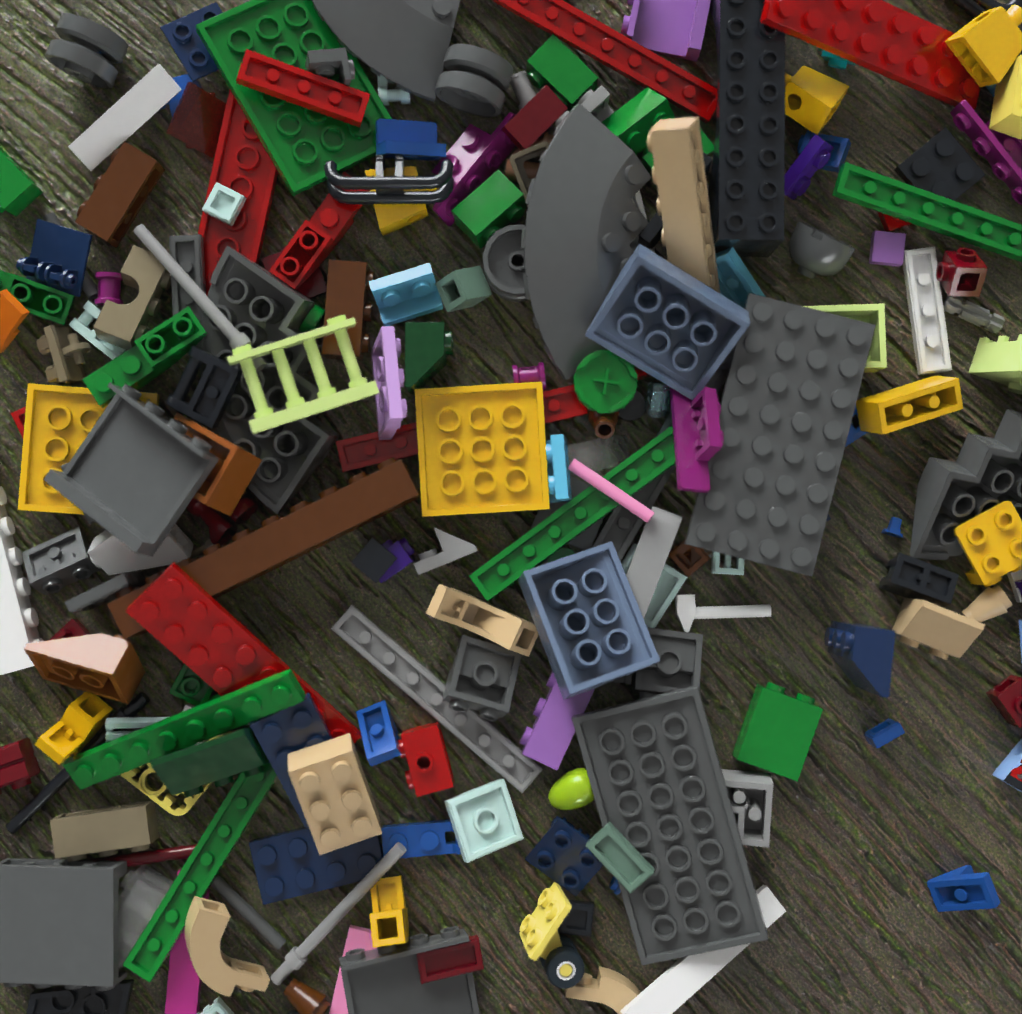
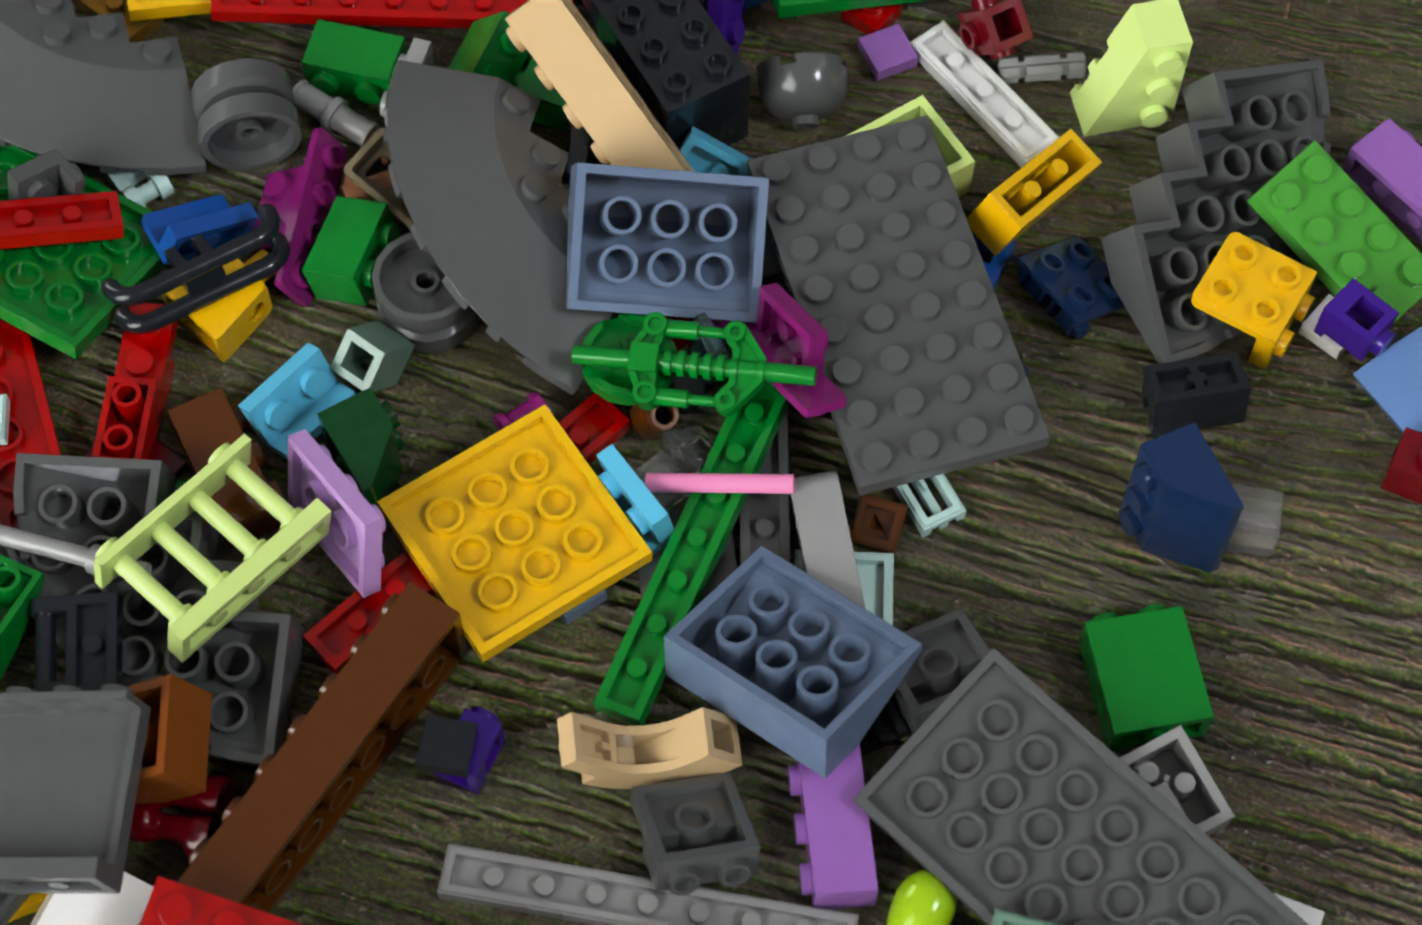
camera: 30 degrees left, 25 degrees down
light grey slope [413,527,478,575] -> none
dark red tile [501,85,568,151] -> none
white piece [675,594,772,633] -> none
blue tile [863,718,905,749] -> none
blue piece [882,517,903,538] -> none
tan slope [892,598,985,660] -> none
tan cone [961,584,1013,623] -> none
none -> green bar [572,312,817,417]
none -> dark blue hinge [1016,235,1125,340]
none -> clear brick [1226,484,1284,557]

